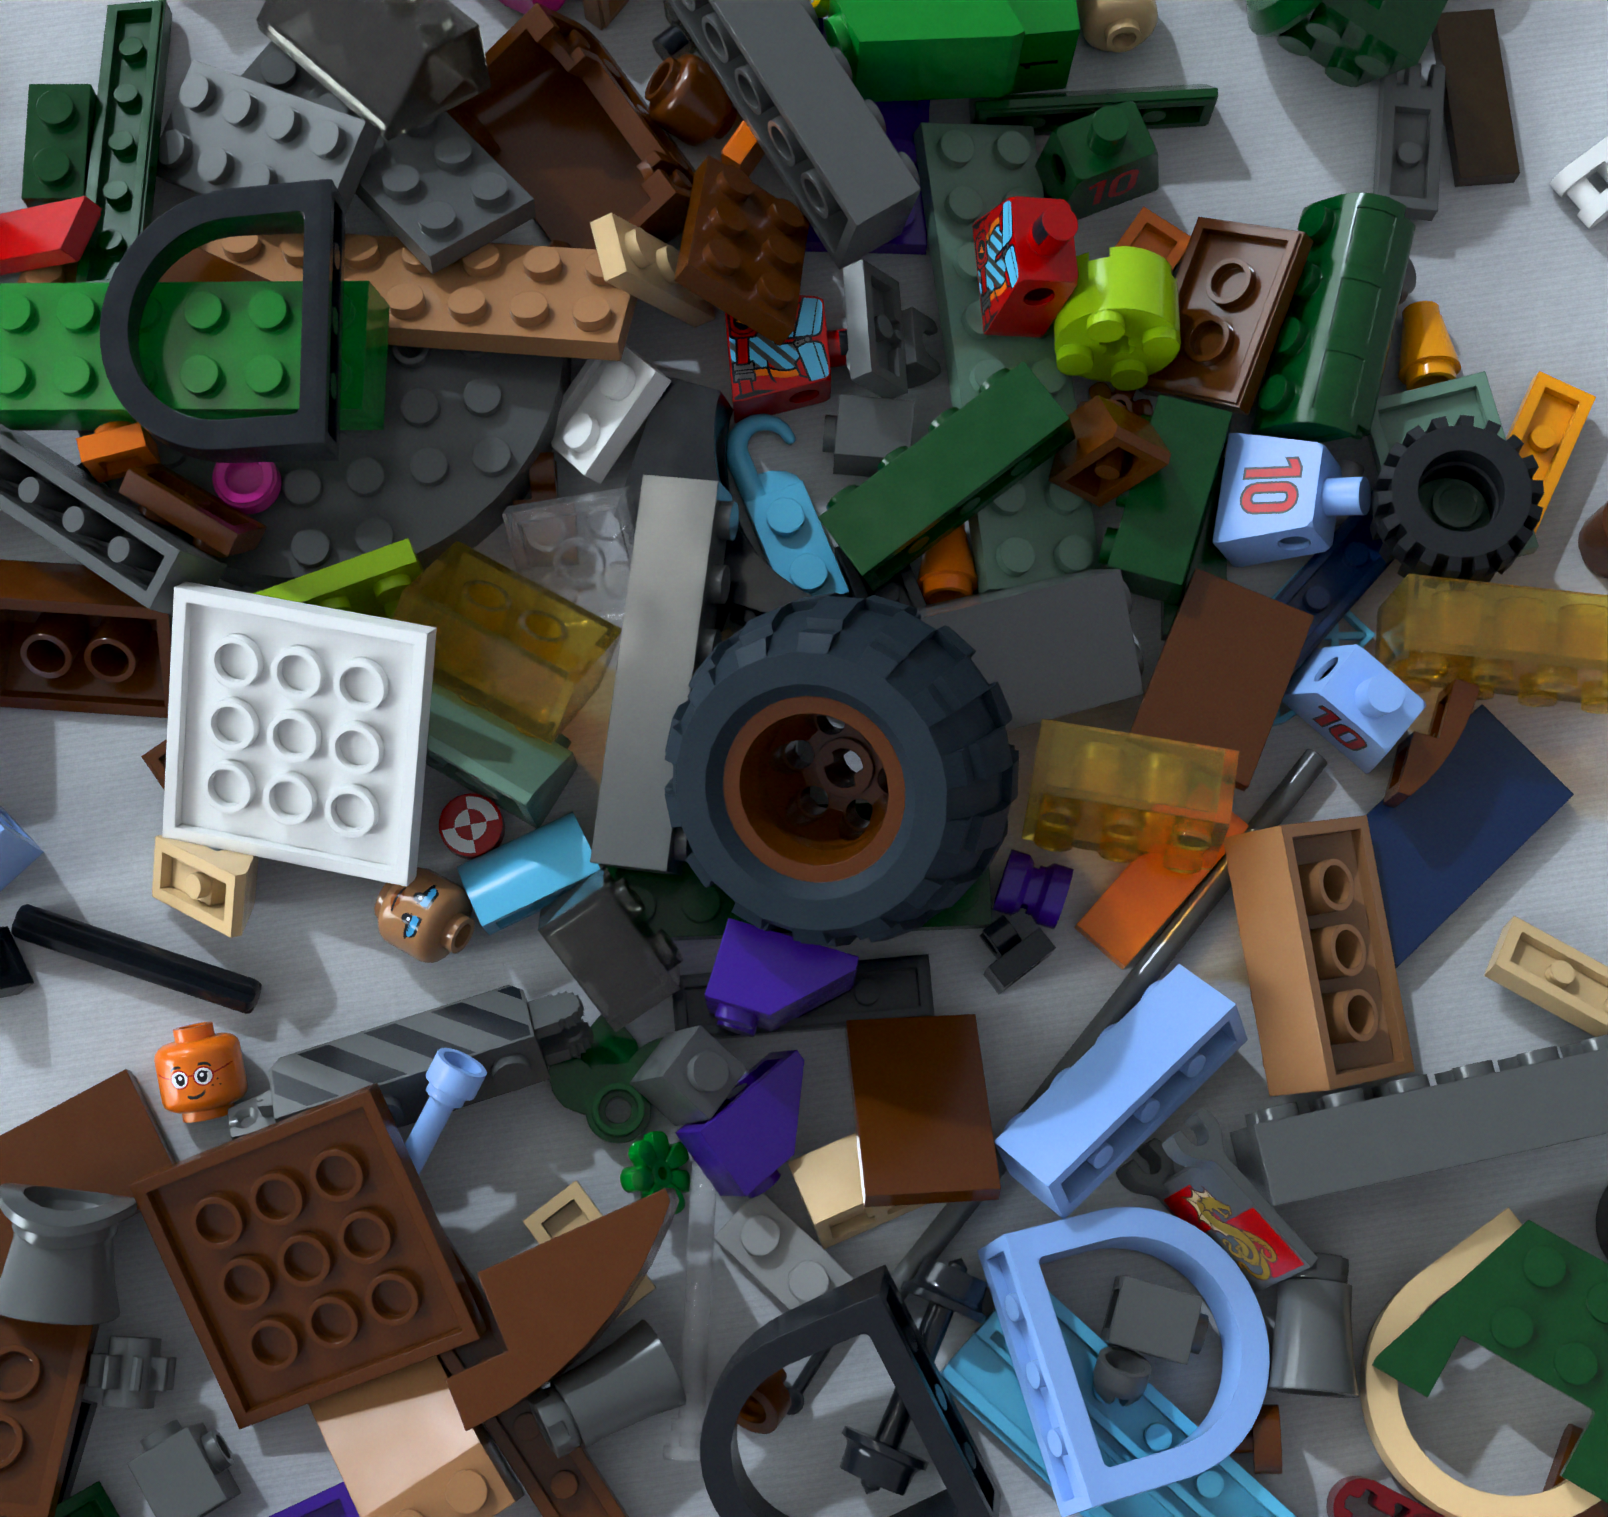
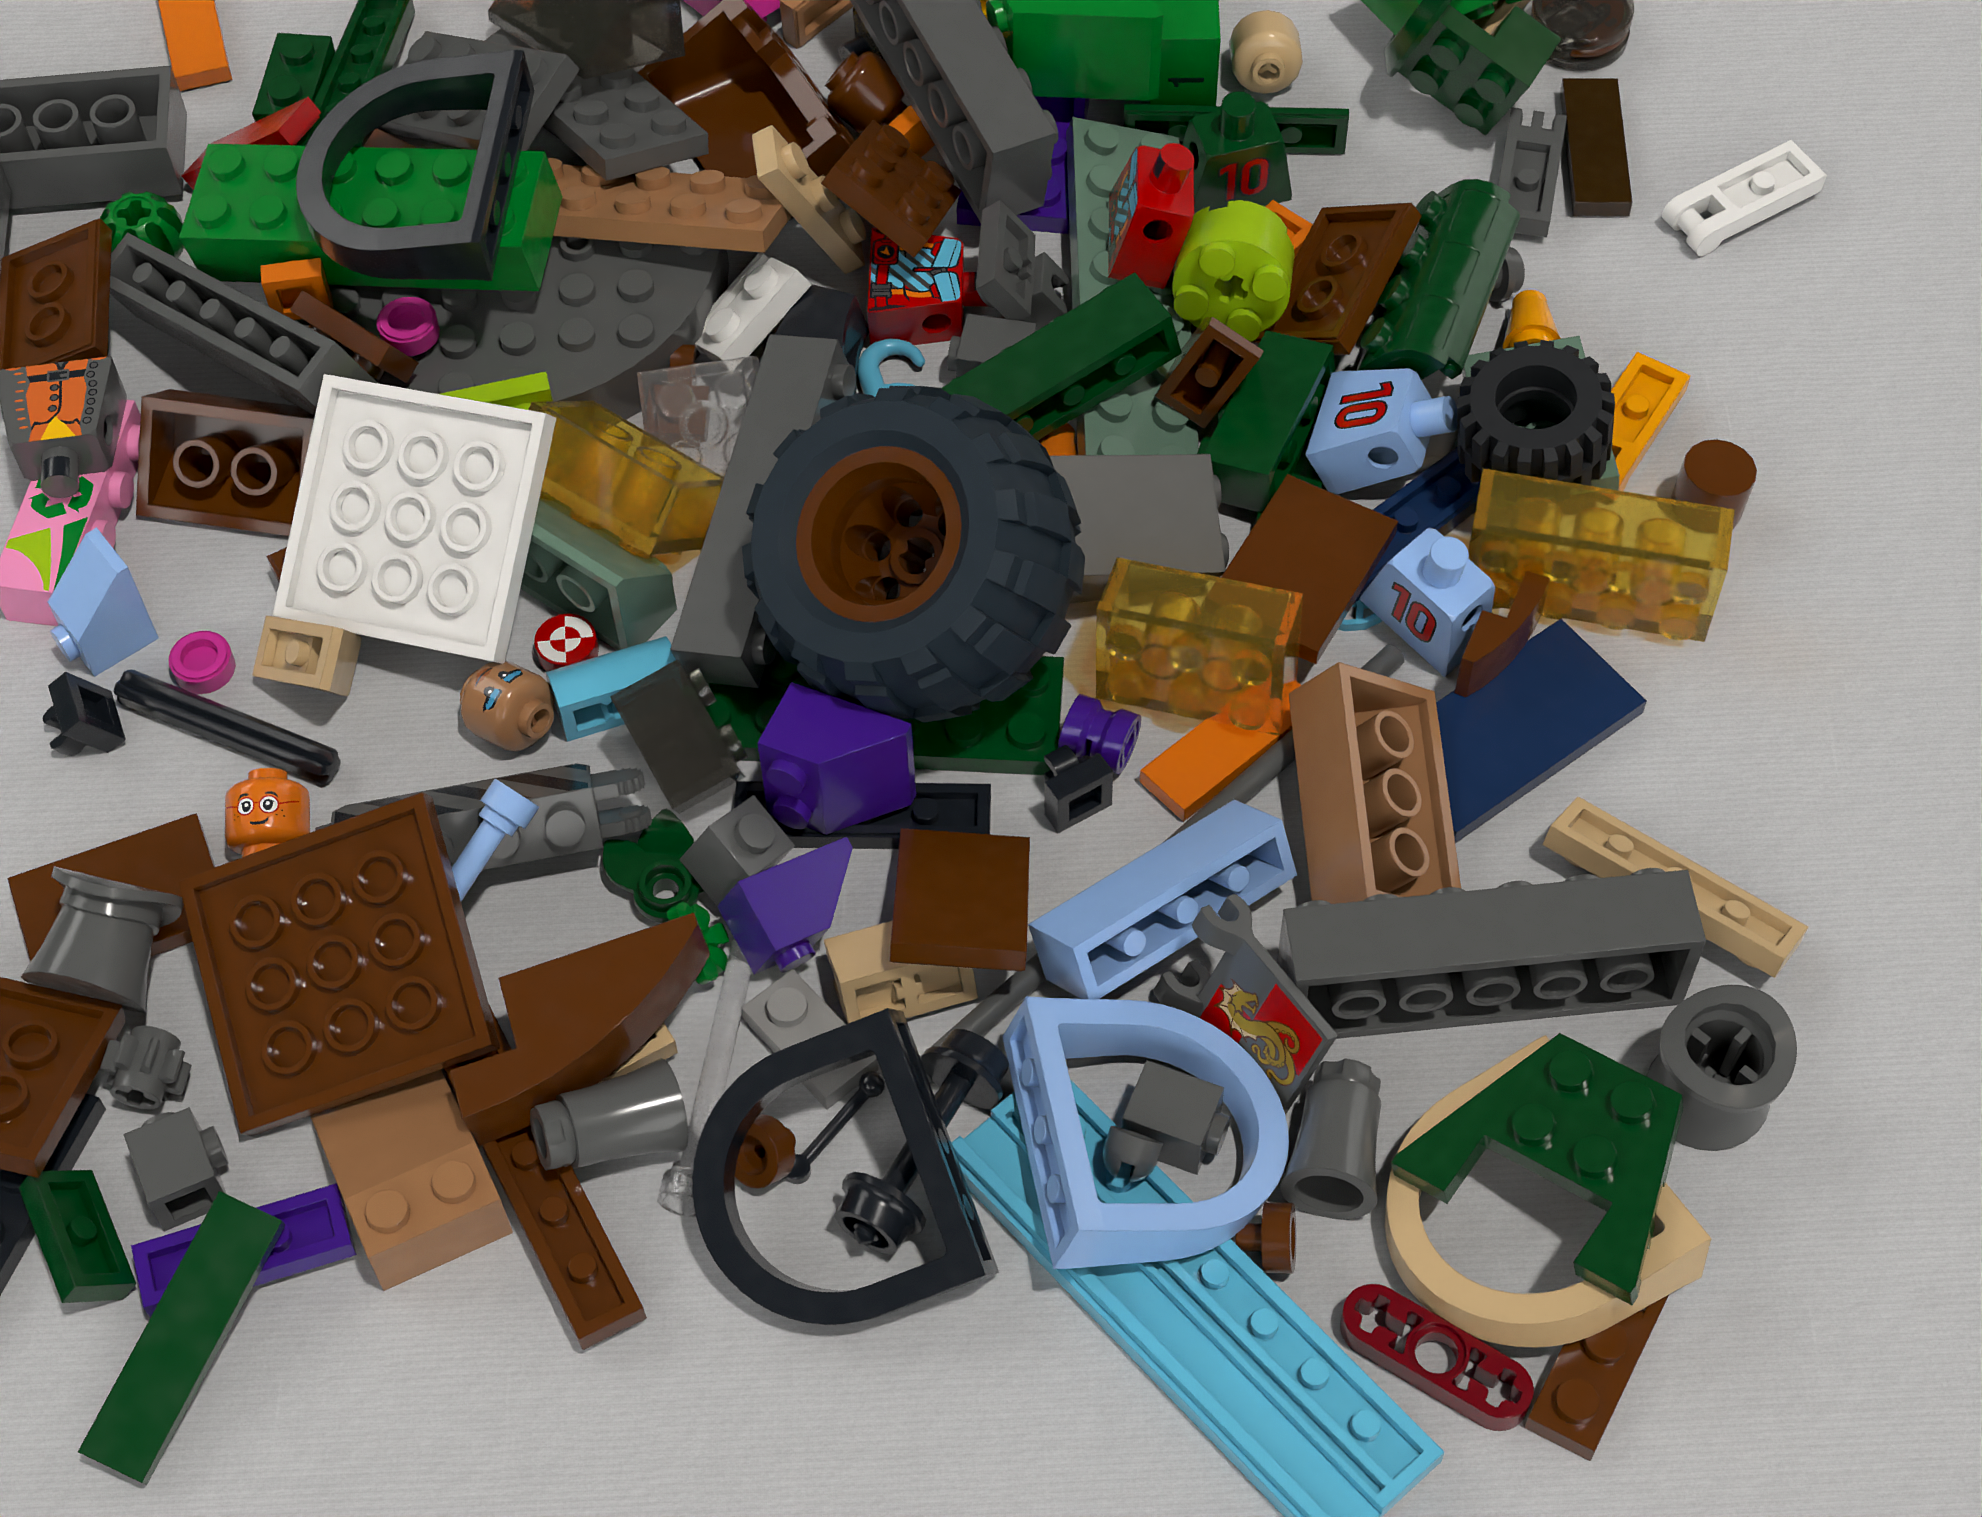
camera: 10 degrees right, 20 degrees down
none -> dark pink tile [168,631,236,694]

